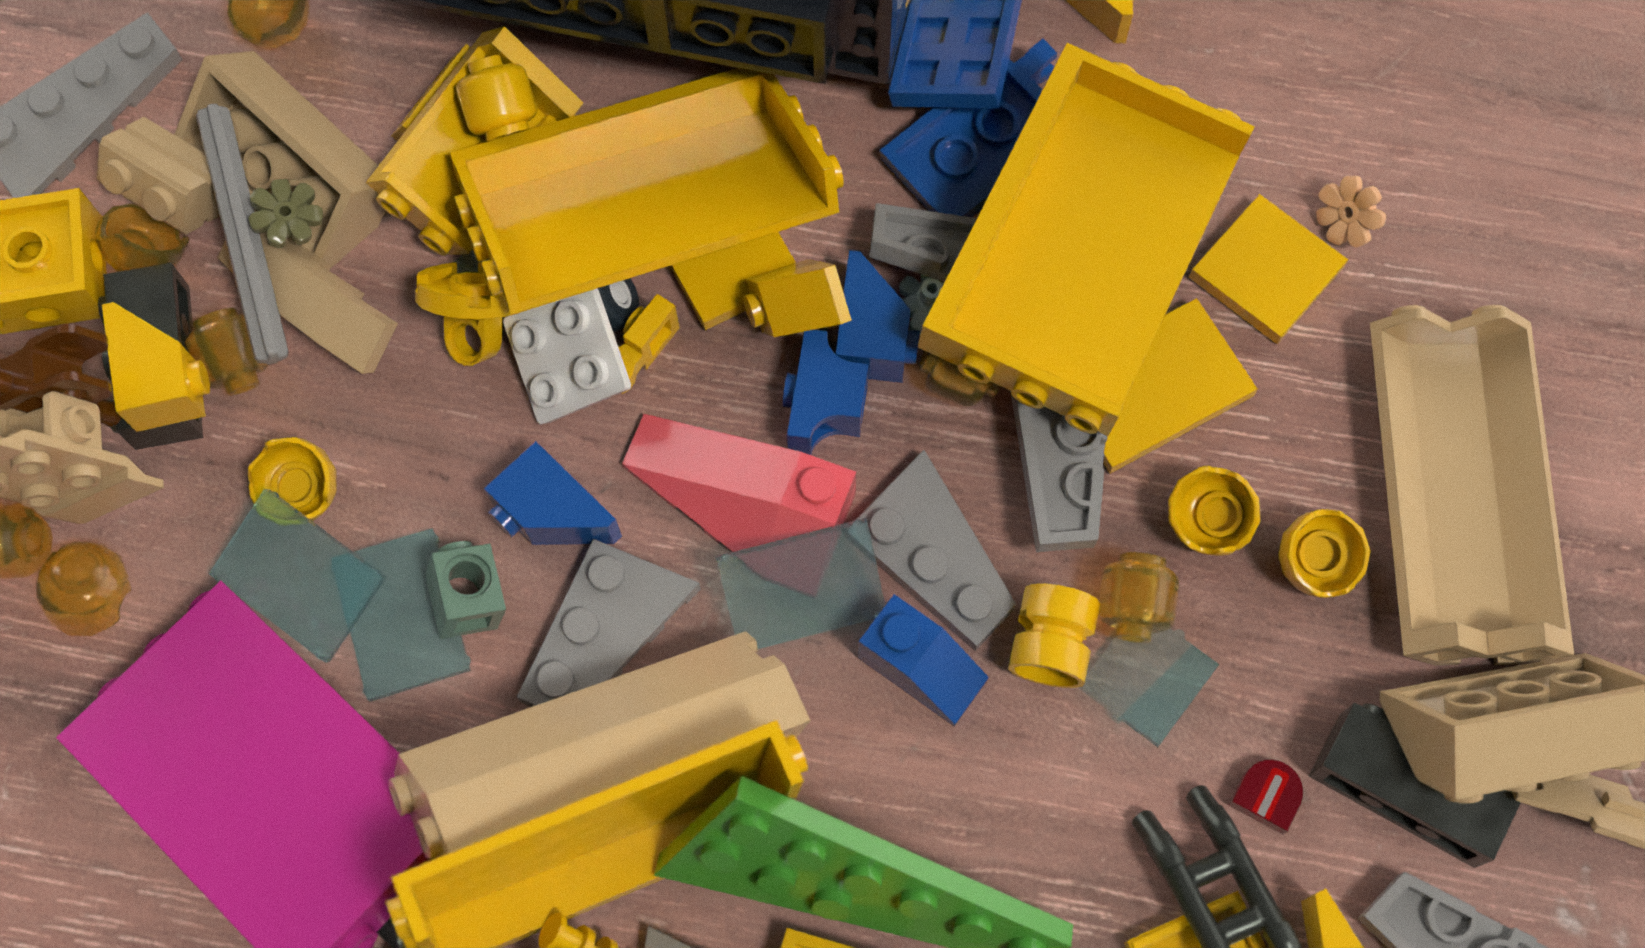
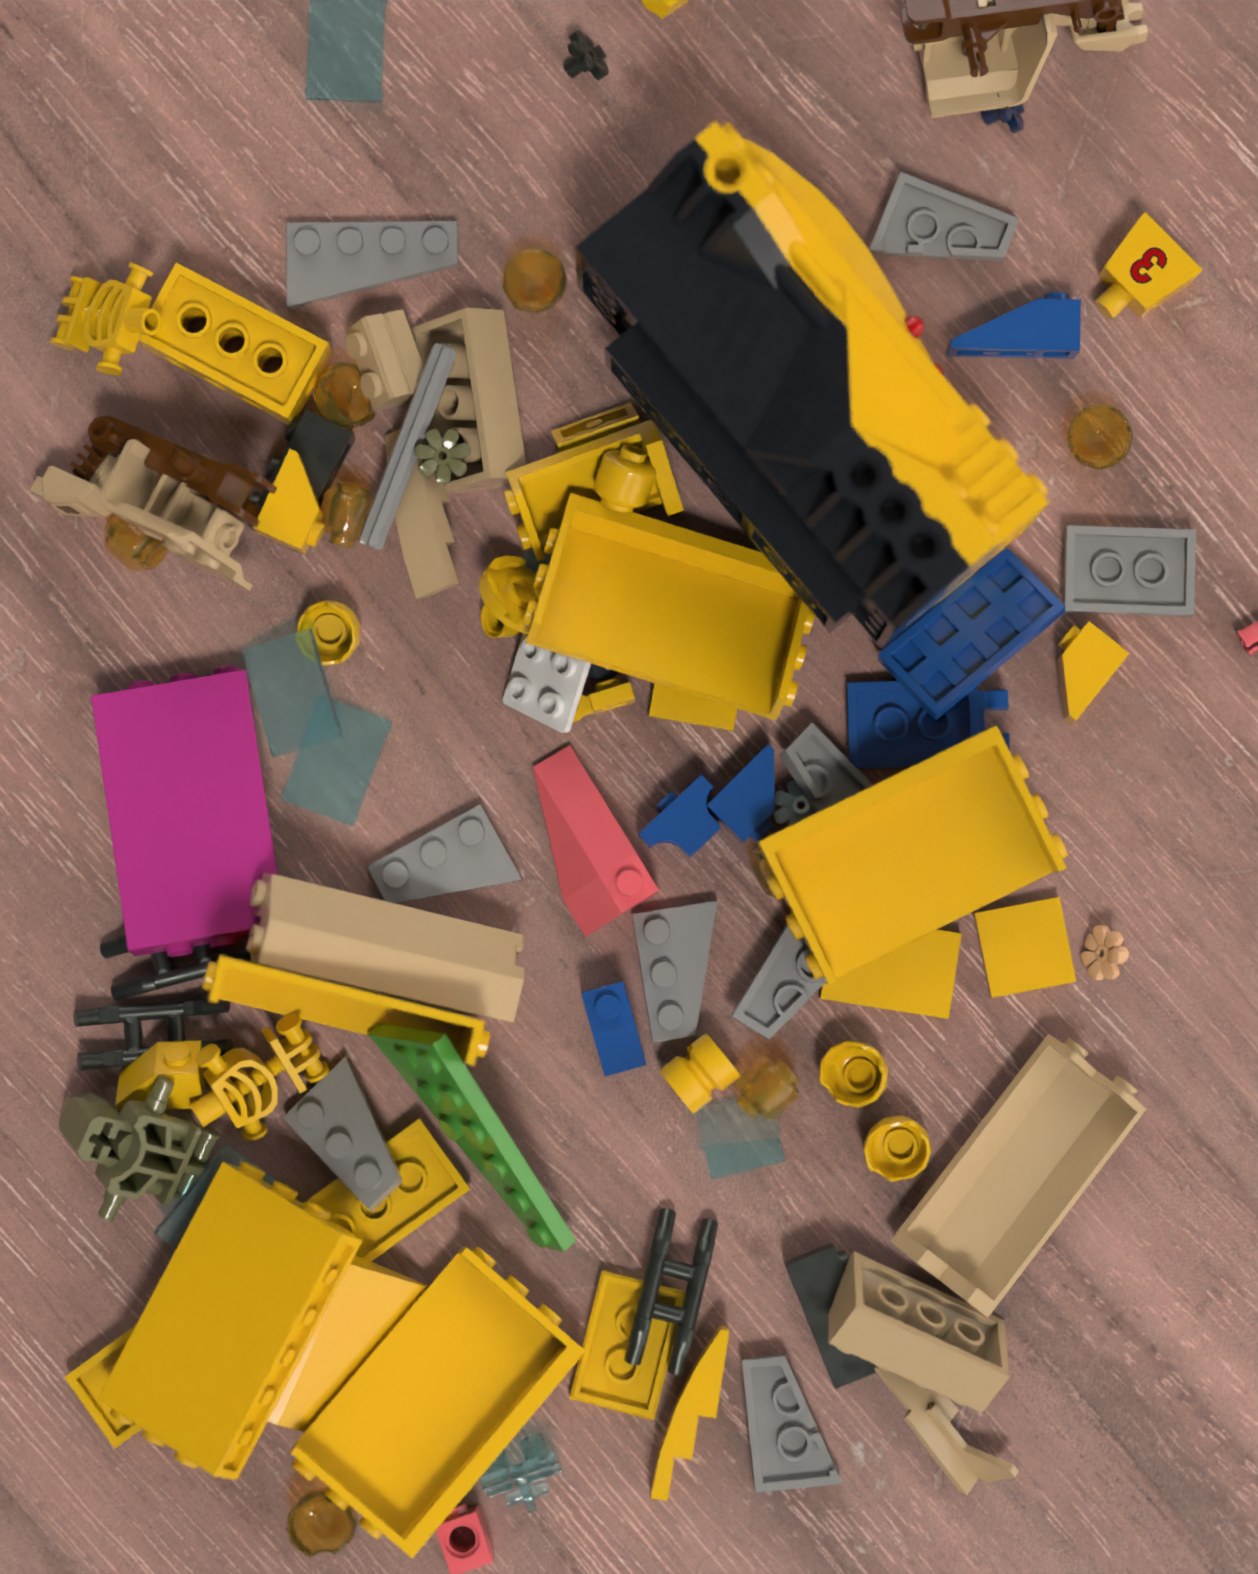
camera: 35 degrees right, 15 degrees up
clear yellow hair [35,541,131,636] -> none
sand green brick [425,541,506,639] -> none
blue slope [484,441,622,545] -> none
clear light blue piece [715,518,885,649] -> none
yellow slope [743,259,852,337] -> none
dark red tile [1228,760,1303,834] -> none

